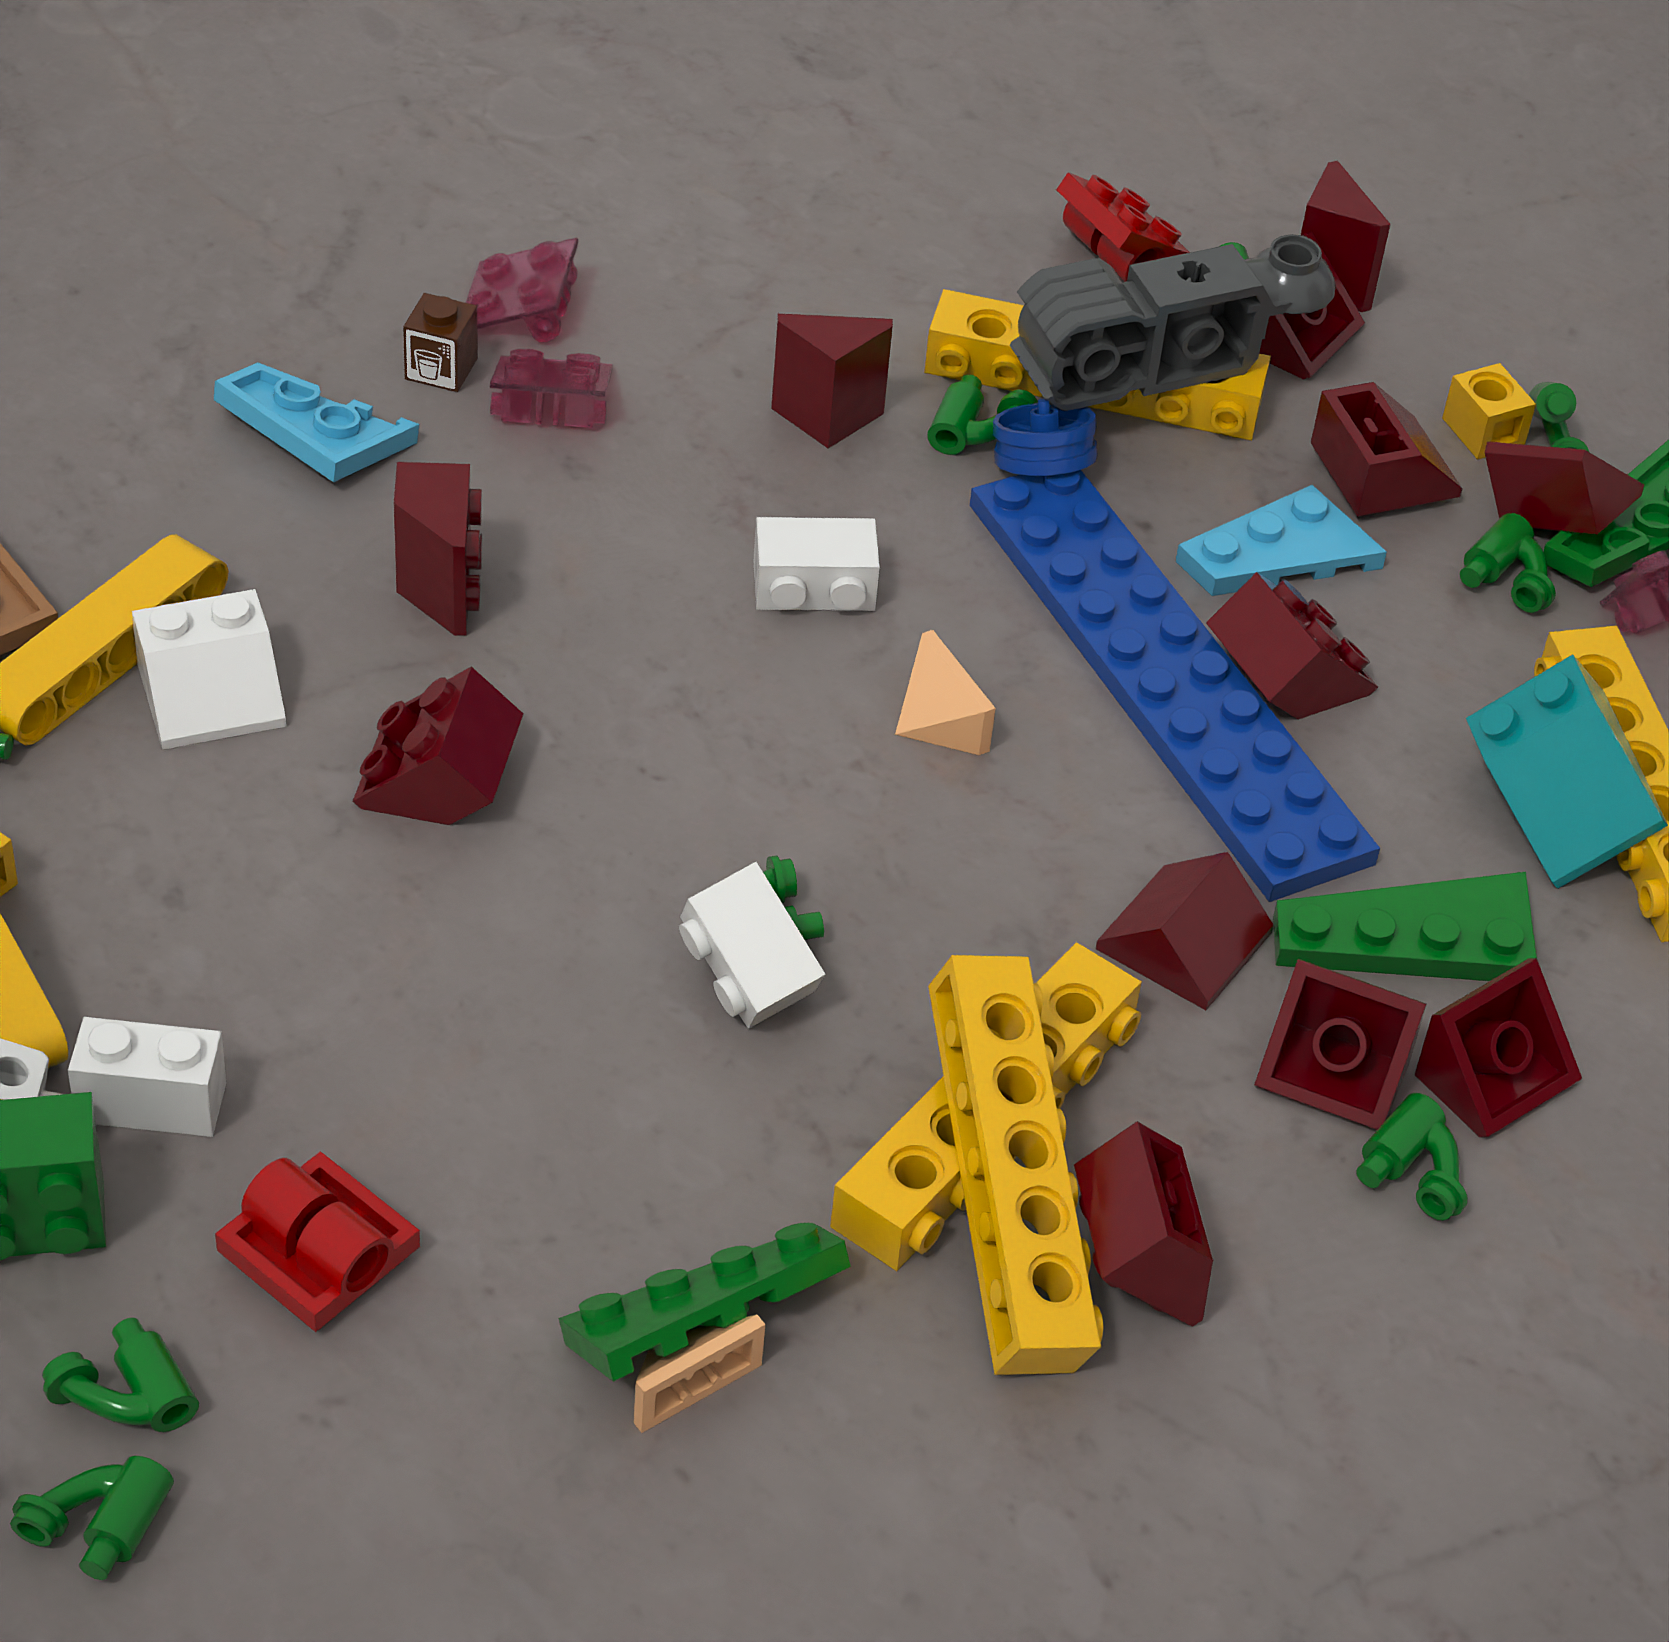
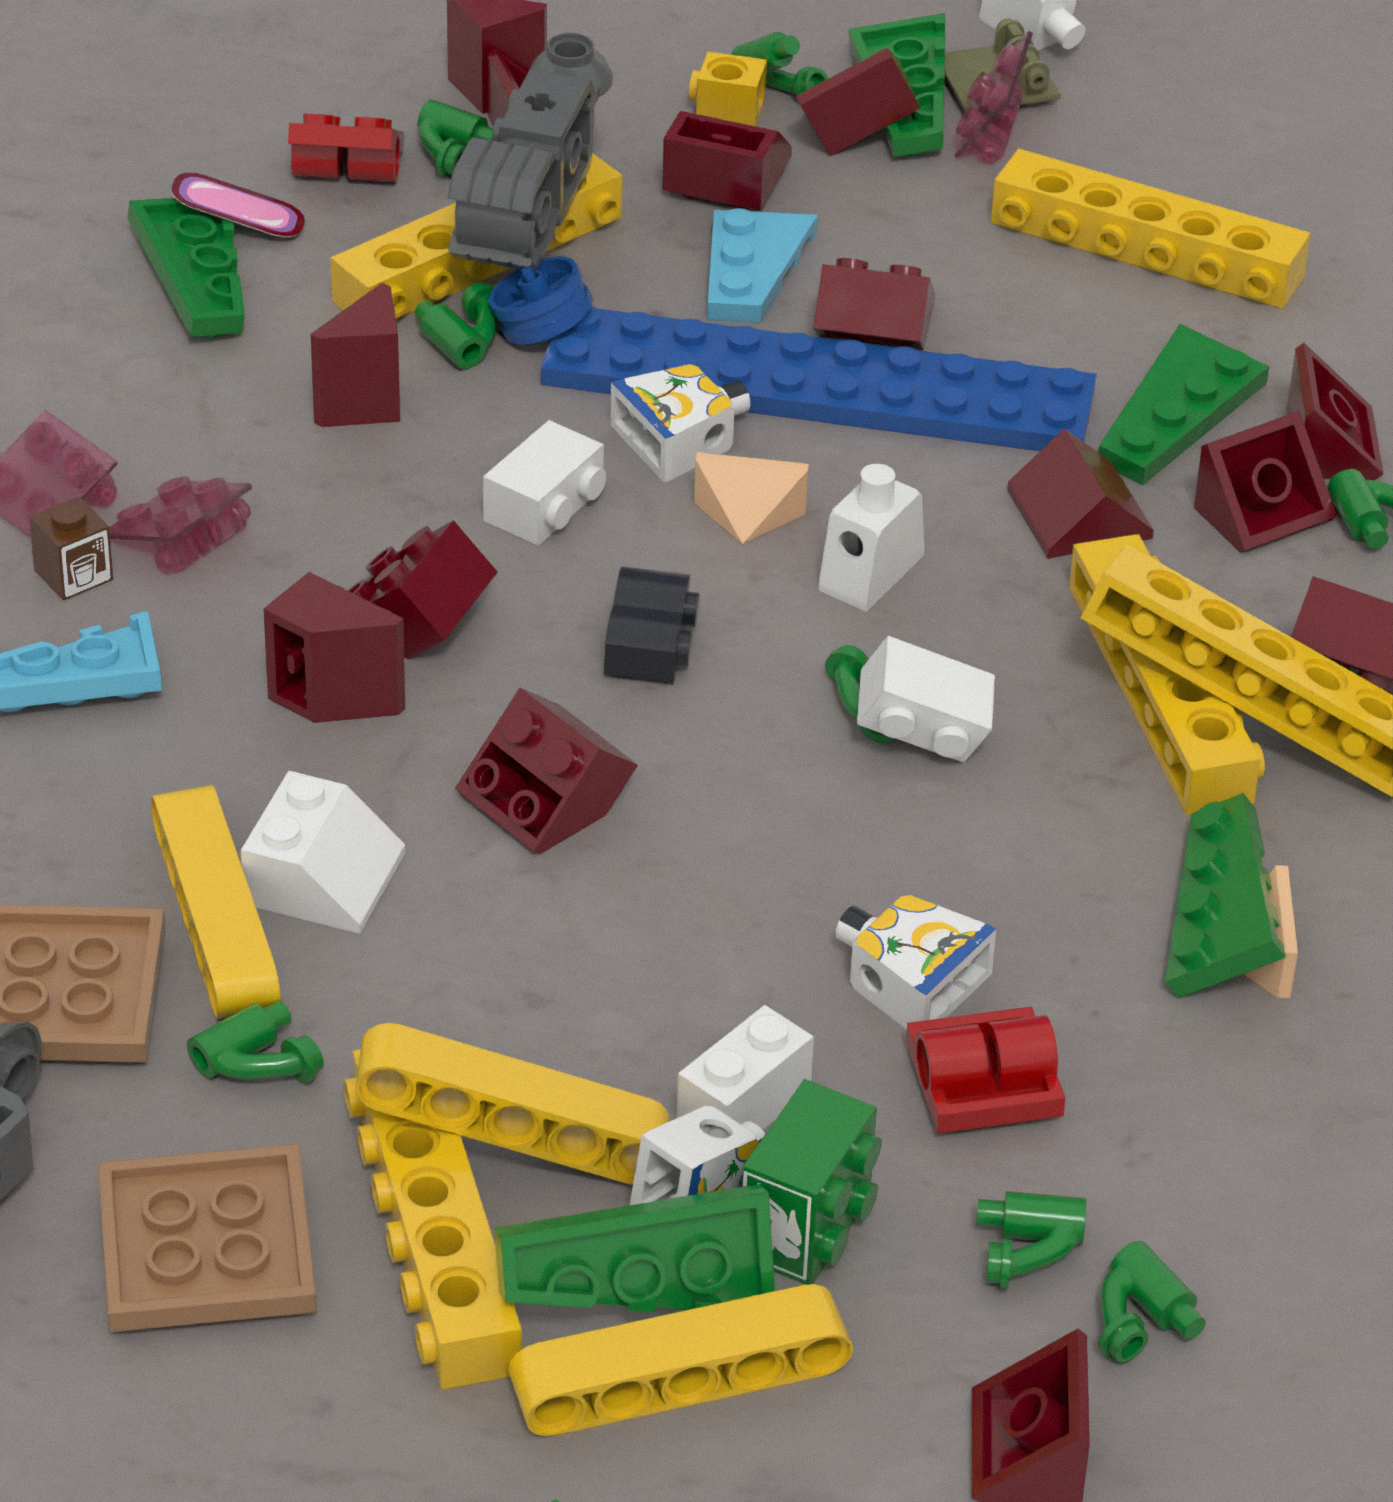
camera: 50 degrees left, 5 degrees down
green plant [1460,513,1556,613] -> none
teal slope [1466,654,1668,889] -> none
none -> green wing [127,198,245,338]
none -> sticker [171,173,305,237]
none -> dark red slope [348,520,498,659]
none -> black brick [604,566,700,683]
none -> white torso [610,364,750,483]
none -> white torso [818,464,925,612]
none -> white torso [835,895,996,1030]

